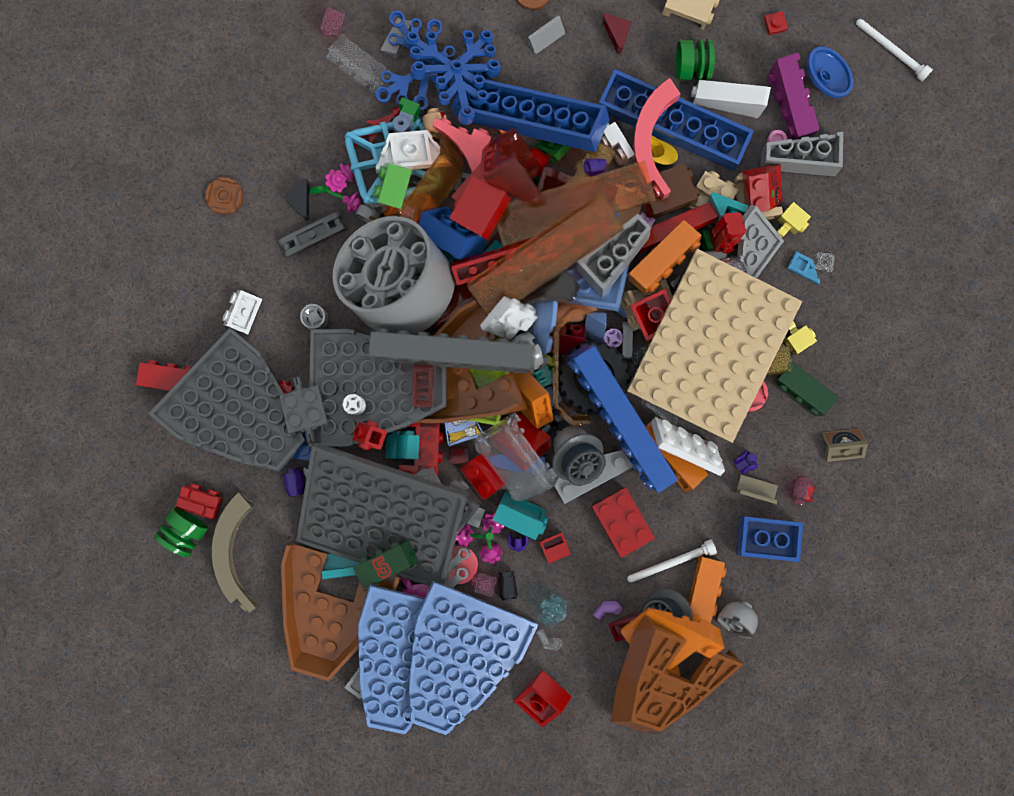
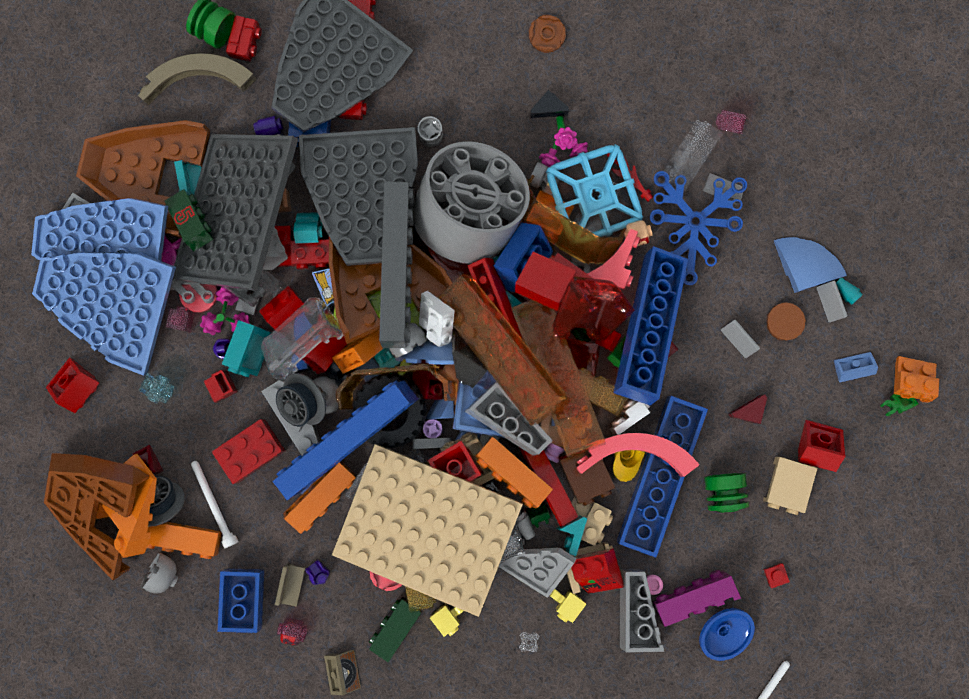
camera: 85 degrees right, 0 degrees up
white bracket [222,290,262,334] -> none
dark grey plate [278,212,347,259] -> none
dark grey plate [279,377,328,443] -> none
white wheel [343,394,366,415] -> none
red brick [352,420,387,450] -> none
bright green brick [372,163,412,209] -> none
white wing [376,130,450,173] -> none
leg [392,97,420,133] -> none
blue plant [404,30,501,125] -> none
clear red slope [412,365,435,407] -> none
clear red slope [449,446,470,464] -> none
black piece [498,571,518,601] -> none
clear arm [535,628,563,651] -> none
dark purple arm [583,158,607,179] -> none
medium lavender arm [593,601,622,620] -> none
white plate [651,417,725,476] -> none
white slope [691,80,771,118] -> none
red brick [710,212,747,254] -> none
dark azure tile [786,251,820,285] -> none

